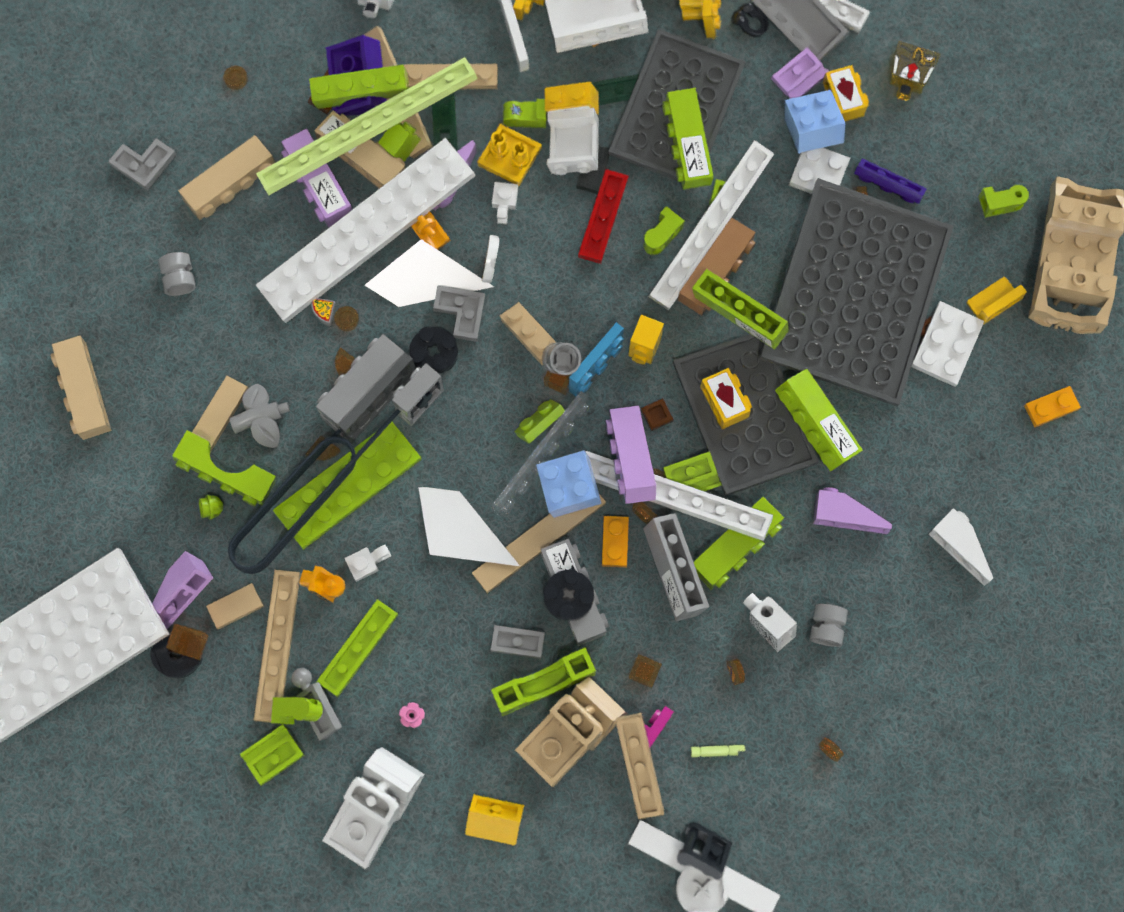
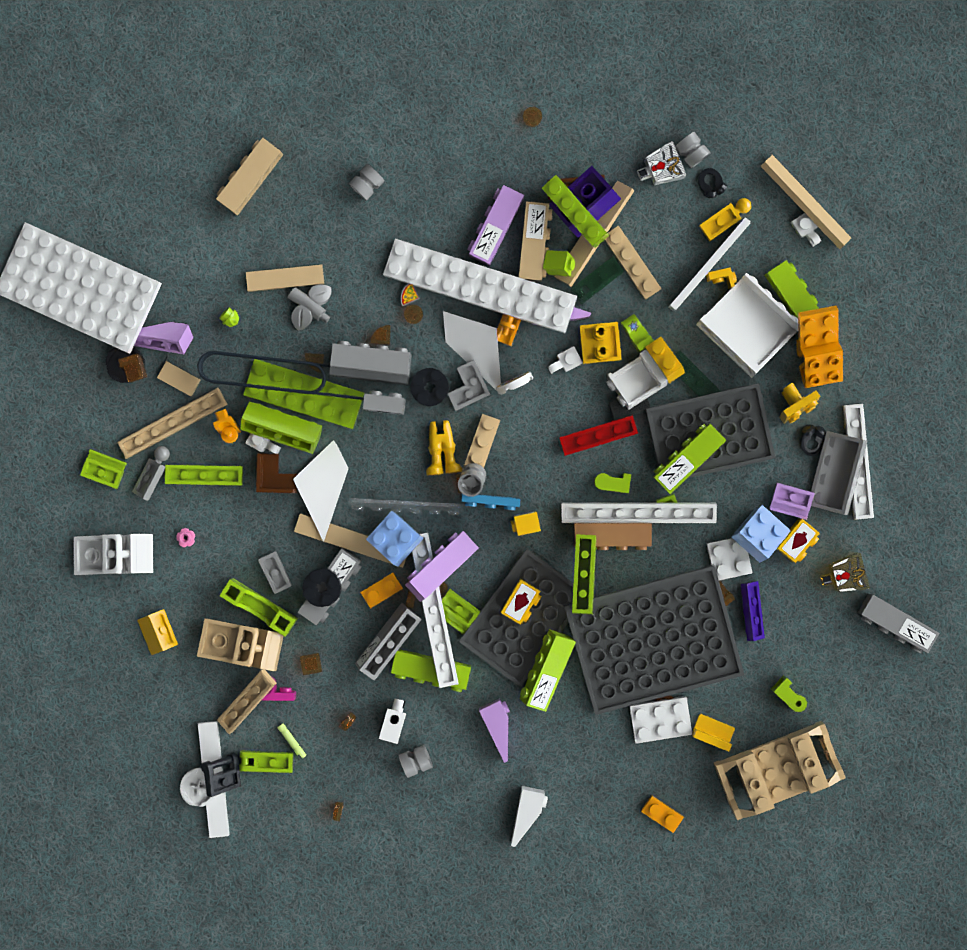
camera: 55 degrees right, 15 degrees up
light grey plate [108,139,177,190] -> none
lime arch [172,430,277,507] -> none
tan brick [178,135,275,220] -> none
yellowish green plate [256,57,478,195] -> none
lime leg [271,697,323,725] -> none
lime plate [514,399,566,444] -> none
reddish brown tile [641,398,674,431] -> none
none -> lime plate [239,750,293,773]
none -> lime brick [240,401,322,454]
none -> reddish brown panel [256,454,298,493]
none -> yellow piece [426,420,462,476]
none -> light grey brick [857,594,940,654]

